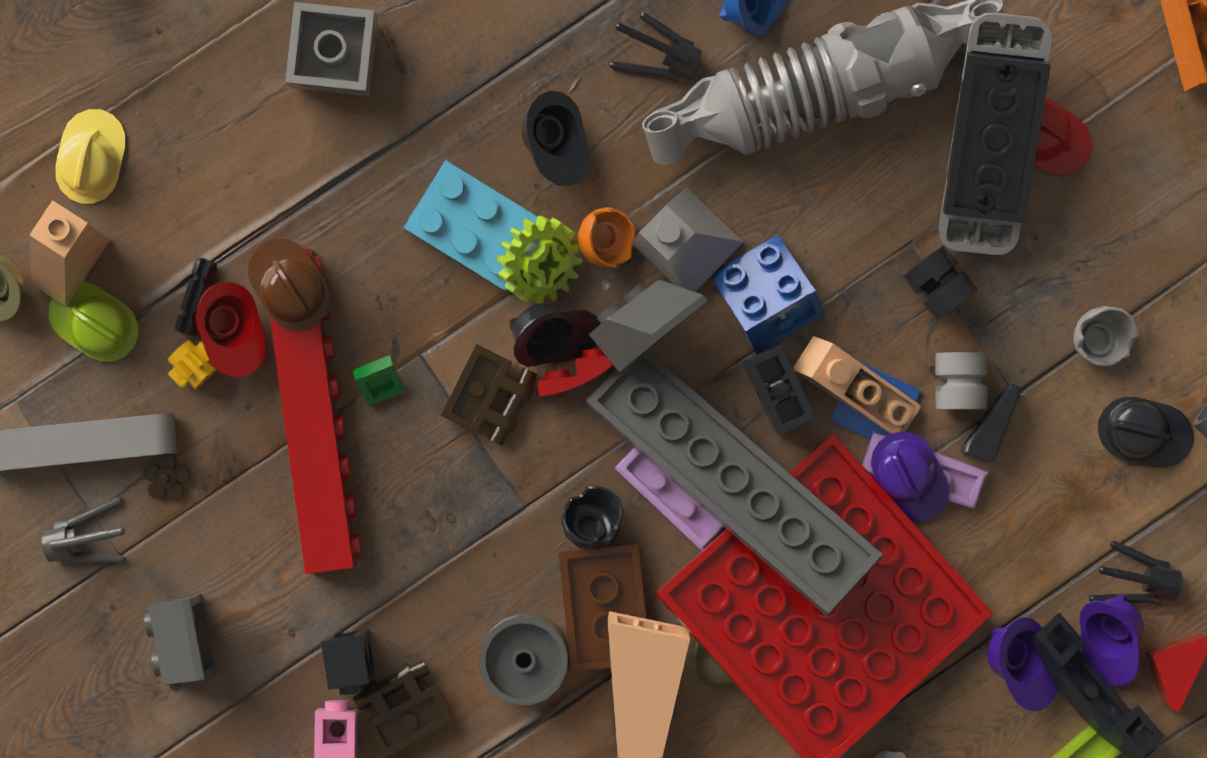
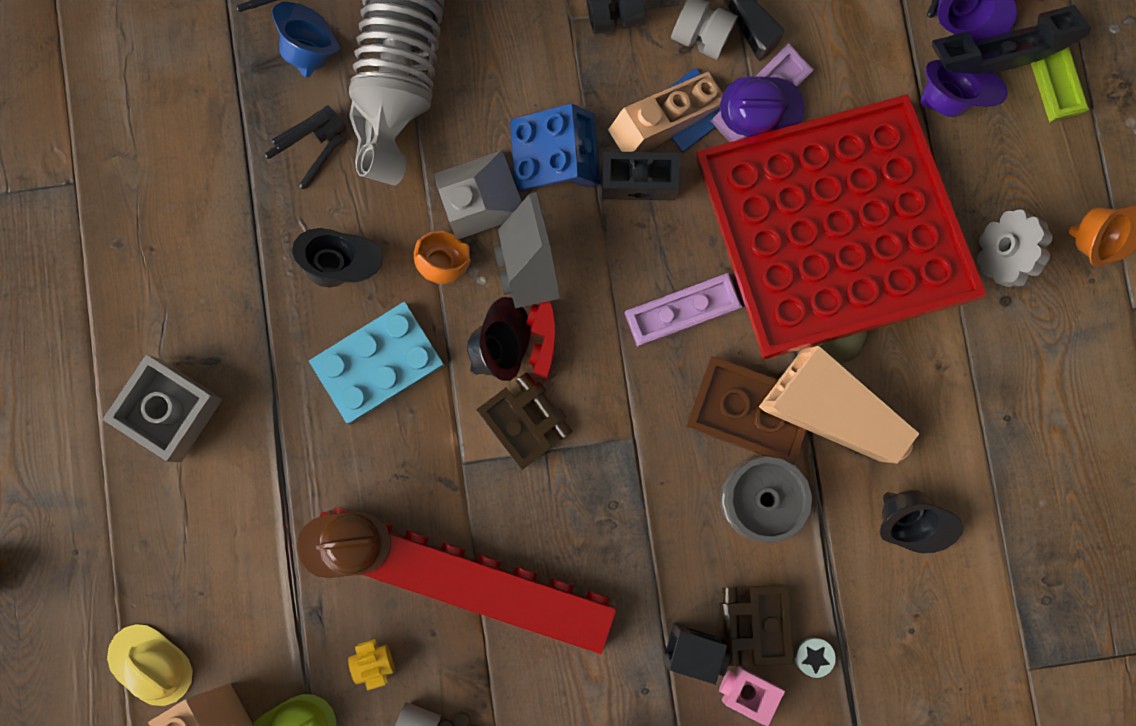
camera: 70 degrees left, 5 degrees down
black axle [175,258,217,336] -> none
red piece [196,282,266,378] -> none
green plate [353,355,406,407] -> none
lime gear [497,215,583,304] -> none
black hair [561,485,624,550] -> none
dark grey plate [586,351,883,617] -> none

